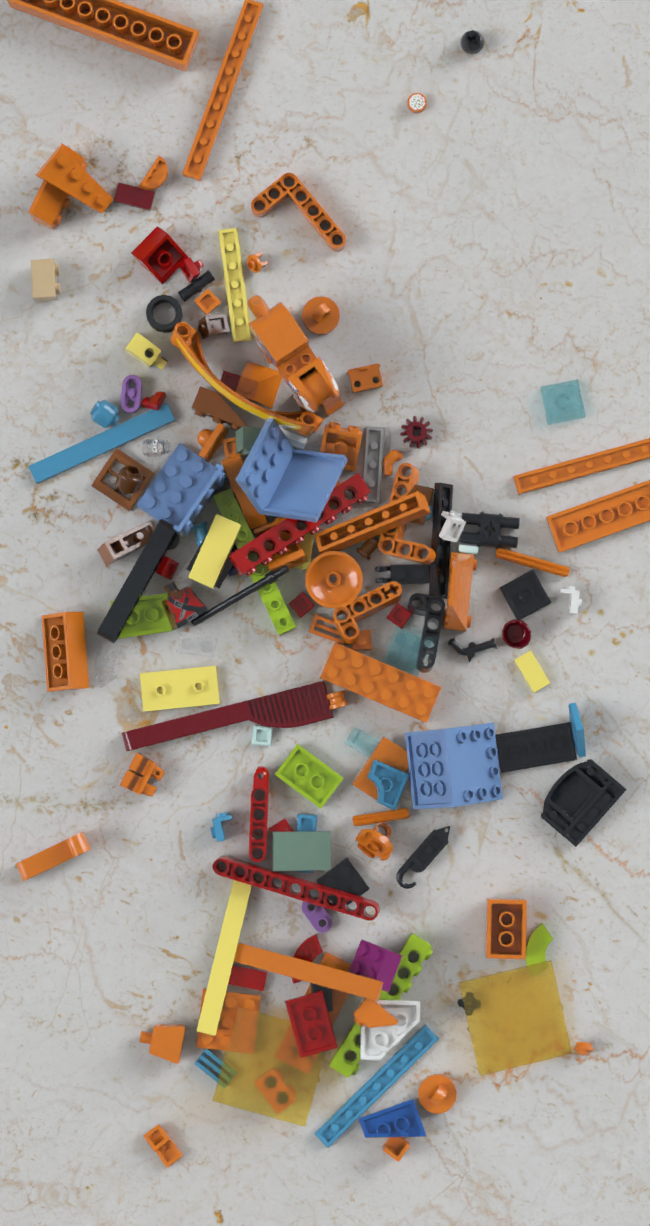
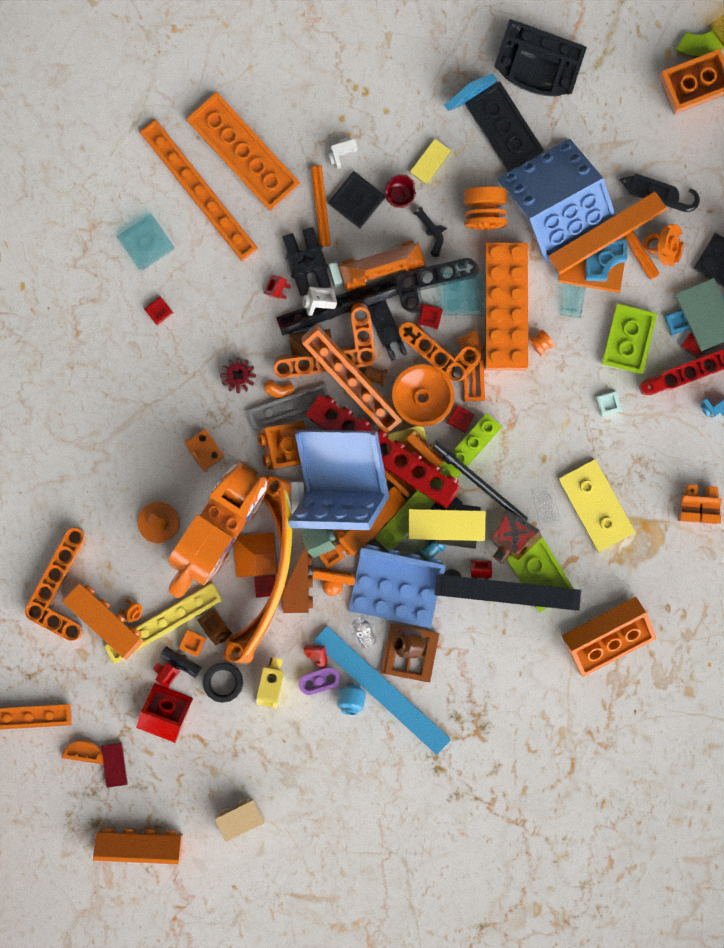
camera: 115 degrees left, 0 degrees up
orange wing [35,147,114,213] -> none
dark orange slope [97,520,155,566] -> none
dark red piece [122,681,334,752] -> none
none -> orange brick [62,583,144,660]
none -> red tile [144,296,173,326]
none -> red tile [263,275,291,299]
none -> orange wheel [464,187,508,231]
none -> orange tile [548,192,667,275]

